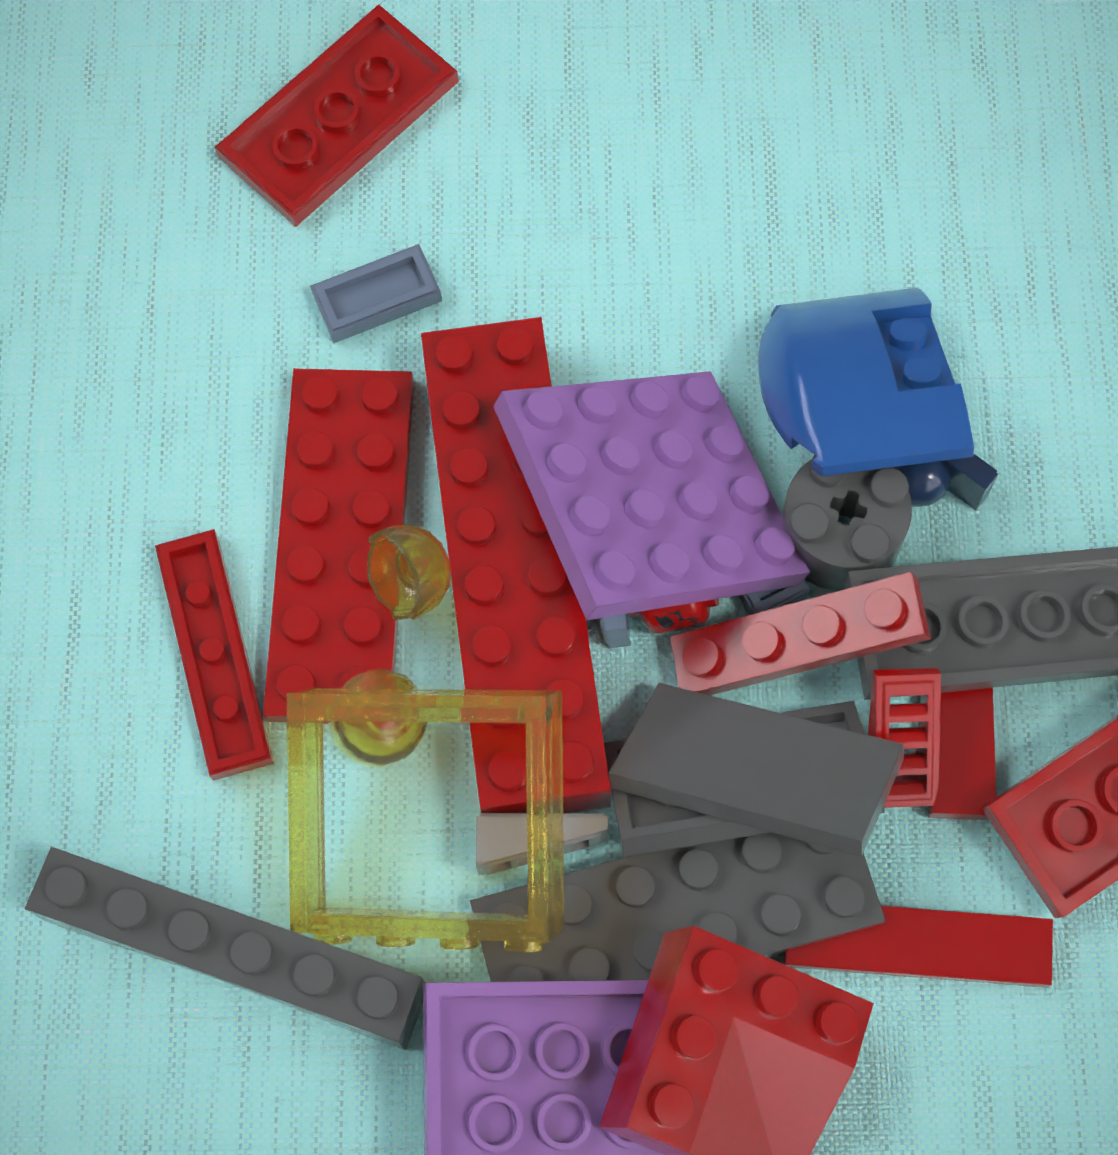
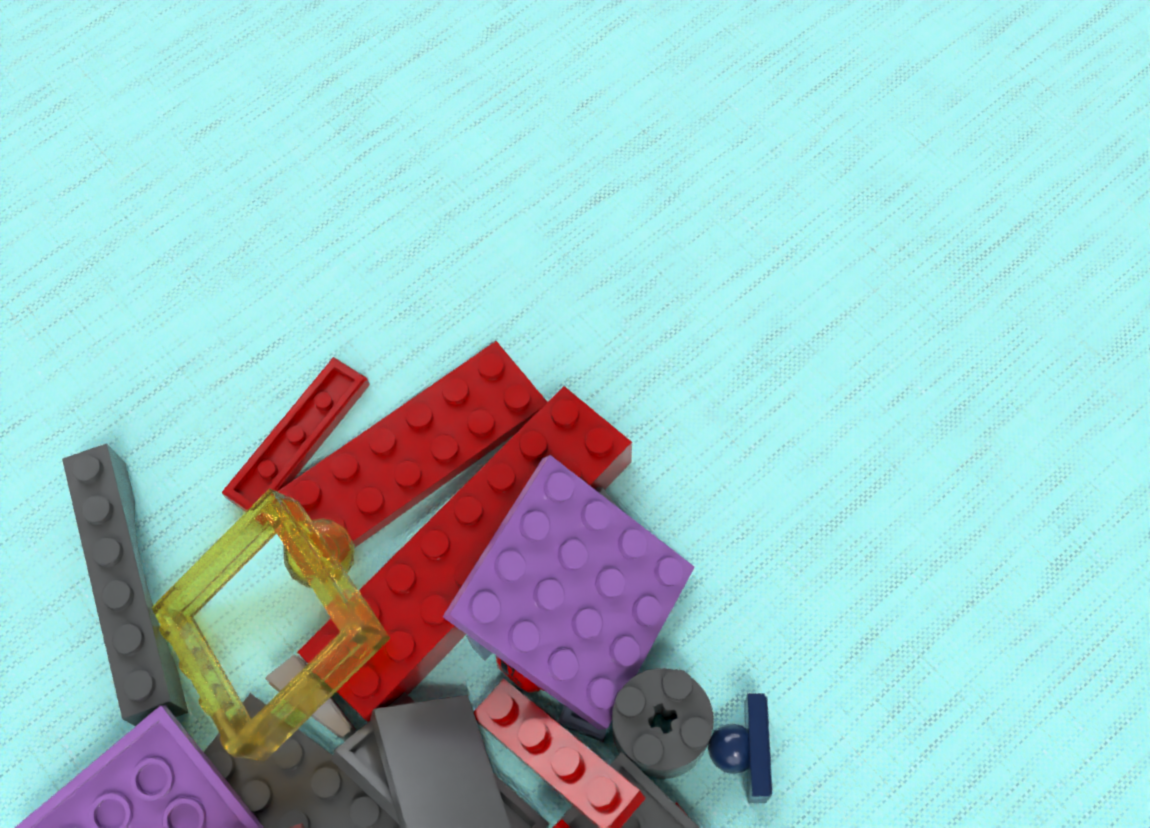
camera: 50 degrees right, 5 degrees down
red tile [215,4,459,227] -> none
sand blue tile [310,244,442,344] -> none
clear yellow hair [367,524,450,620] -> none
blue slope [758,288,974,476] -> none

